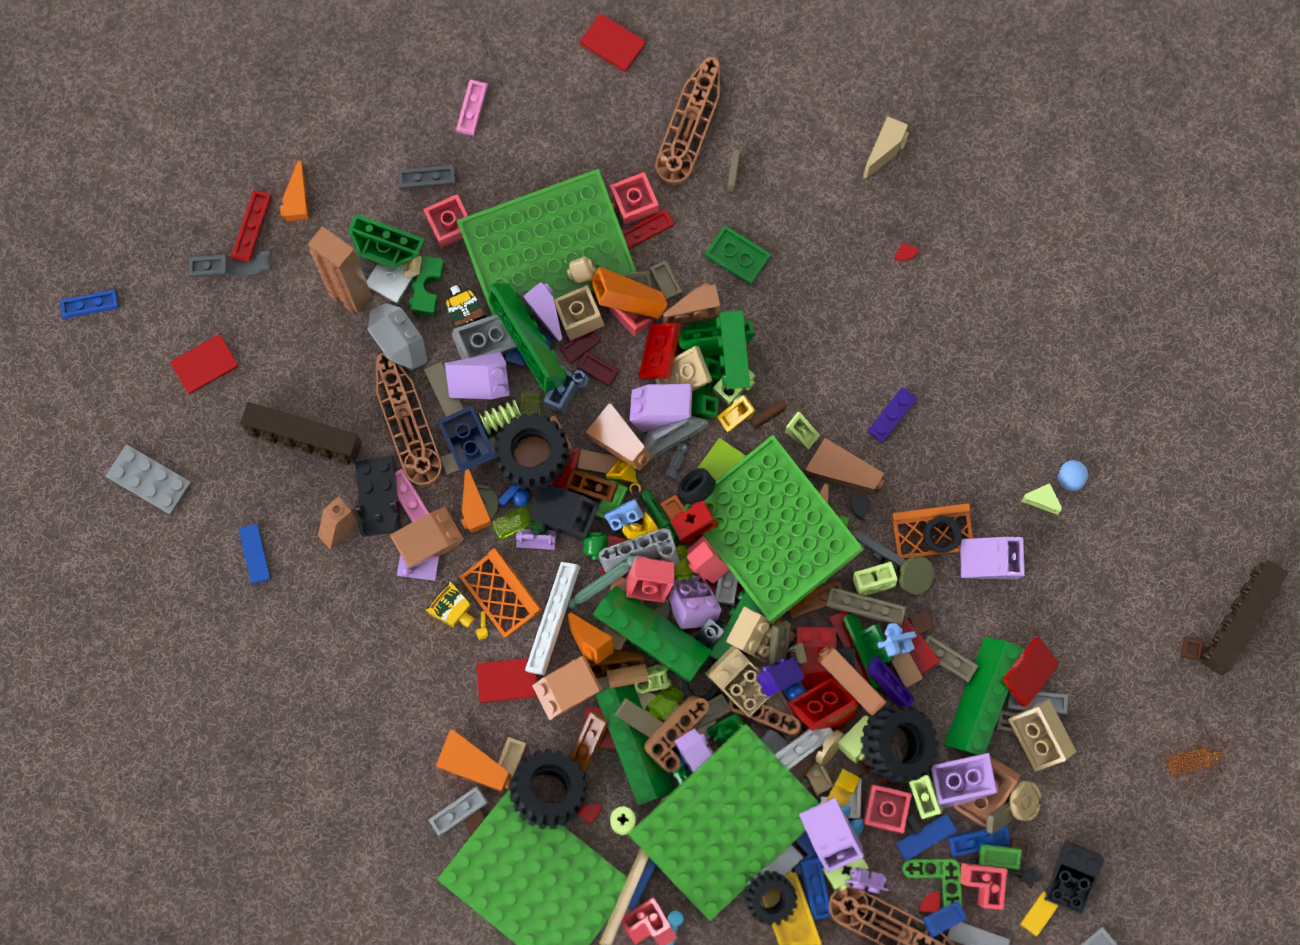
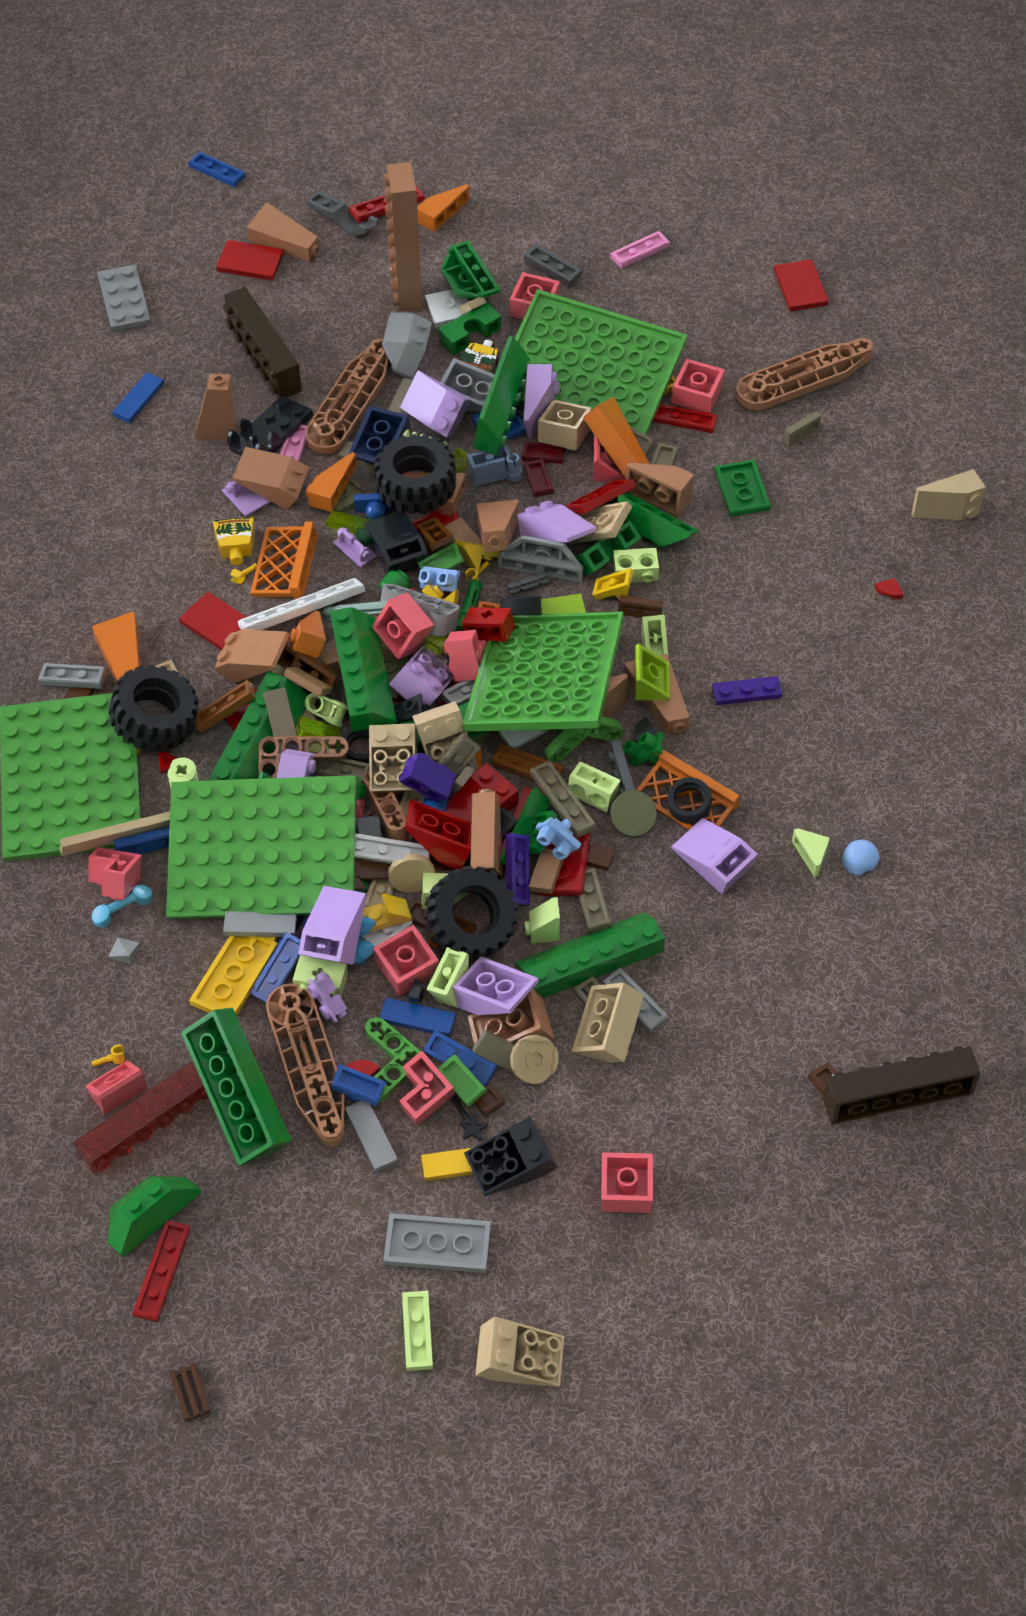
camera: 45 degrees right, 20 degrees down
tan head [567,256,596,284] -> none
green brick [716,310,750,390] -> none
black tyre [744,870,798,926] -> none
red tile [1002,637,1059,707] -> none
clear orange hinge [1165,748,1222,776] -> none
none -> nougat slope [247,203,320,262]
none -> yellowish green slope [525,897,560,943]
none -> coral brick [601,1152,653,1213]
none -> green hips [624,731,665,767]
none -> lime slope [635,644,670,700]

